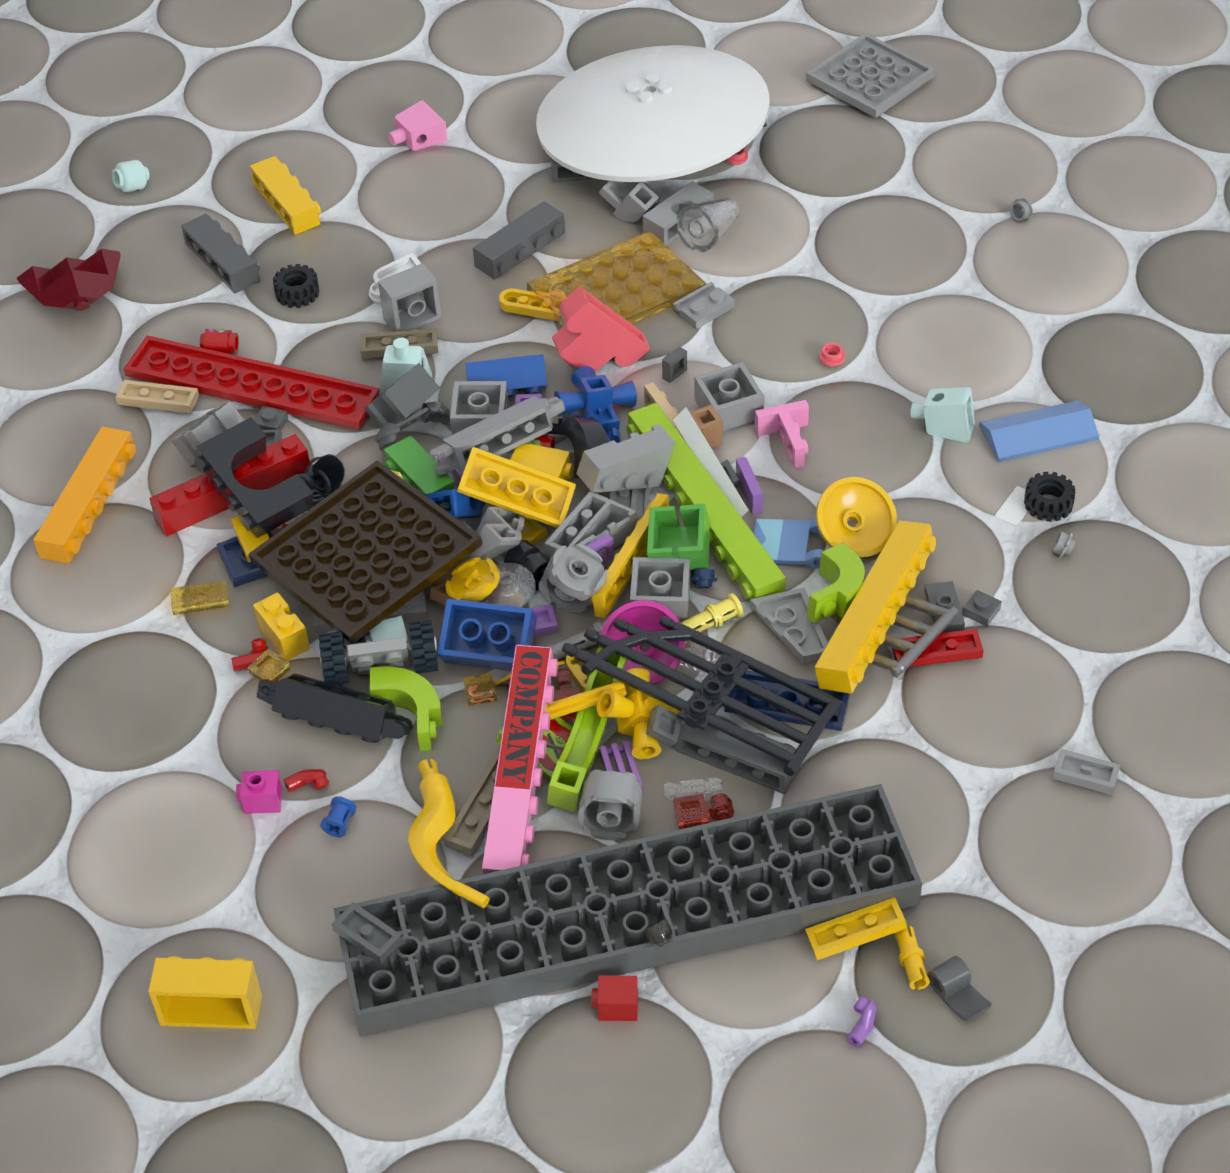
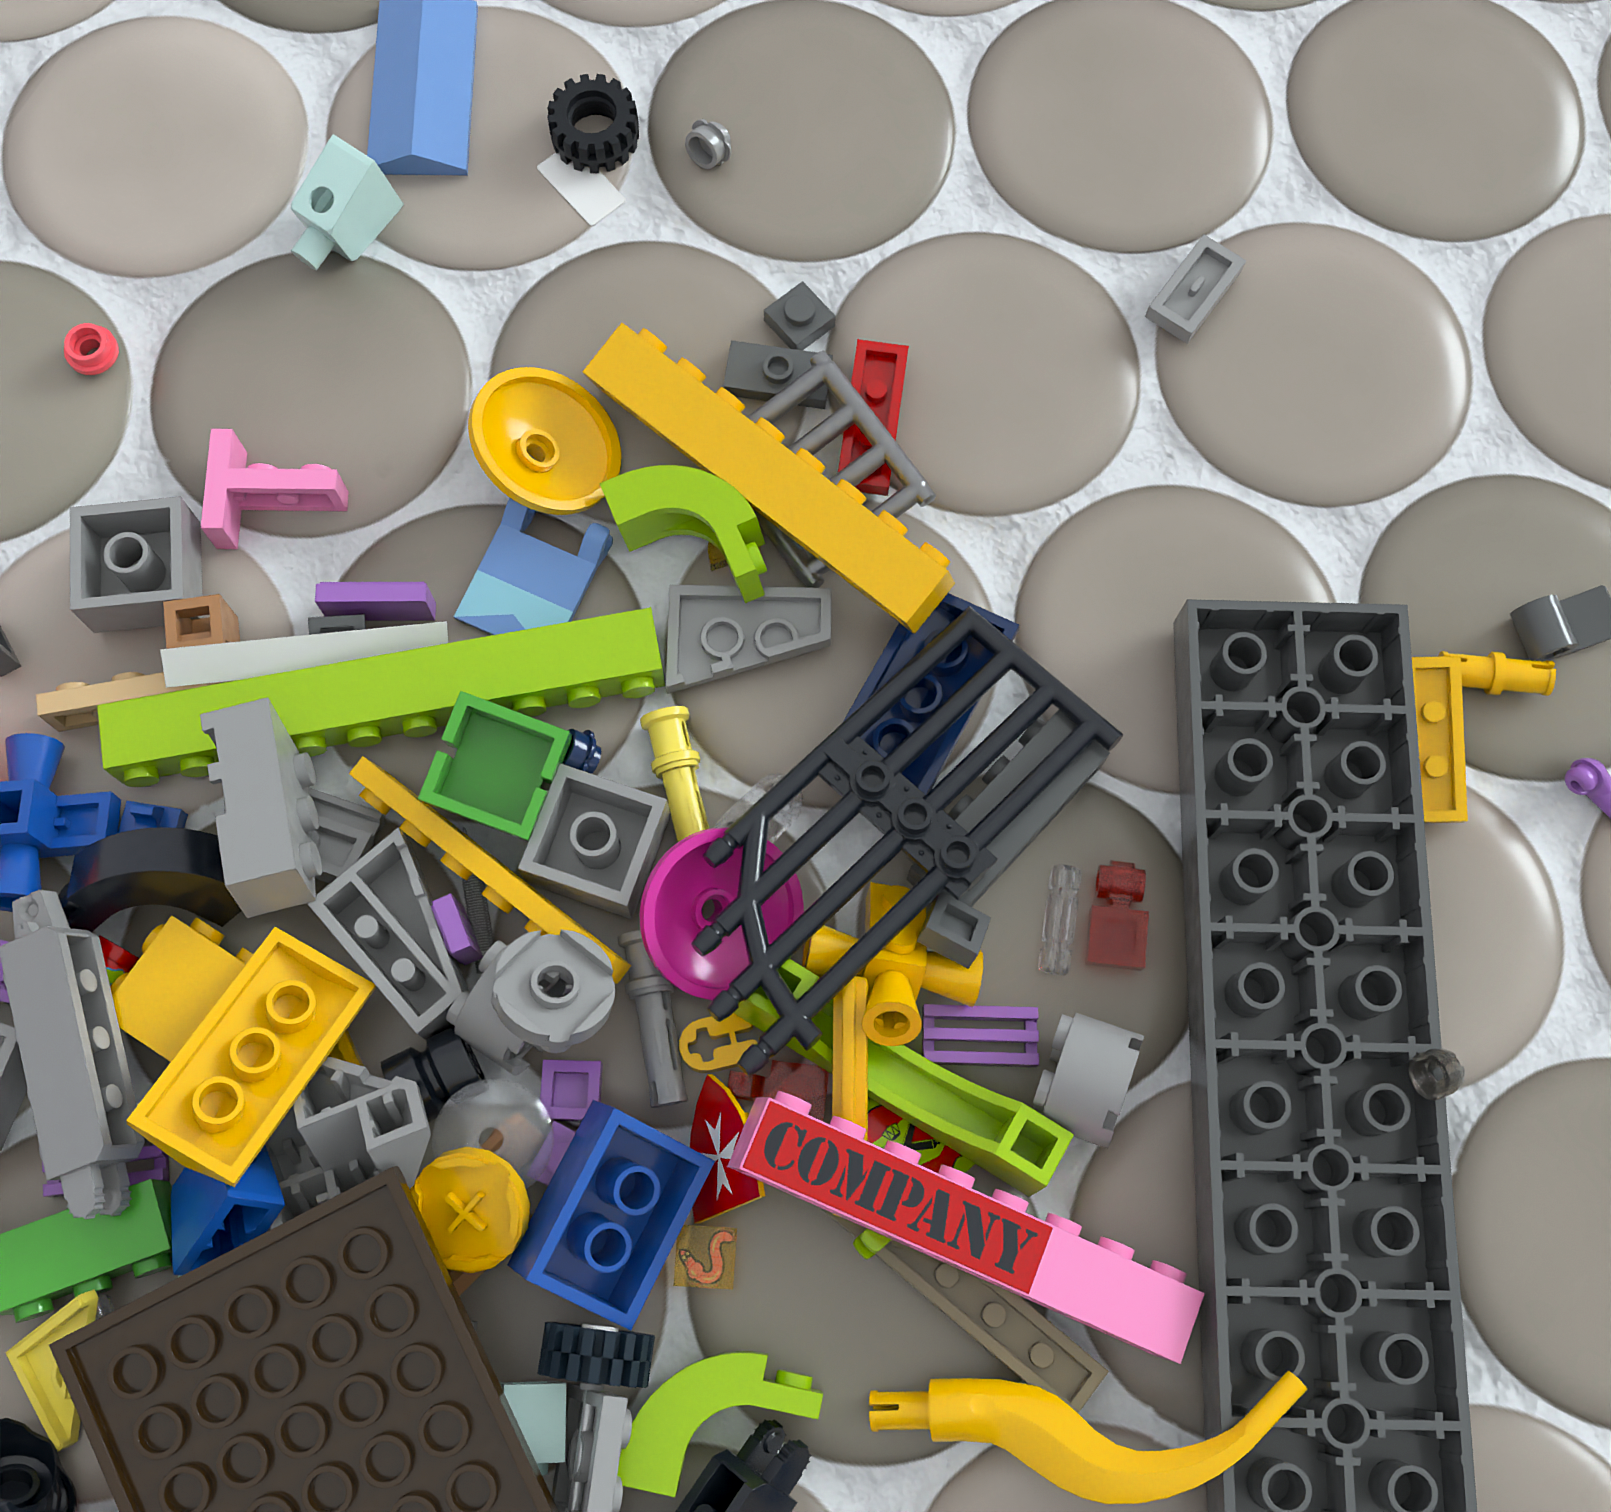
camera: 80 degrees left, 25 degrees up
red brick [591,975,638,1021] -> none

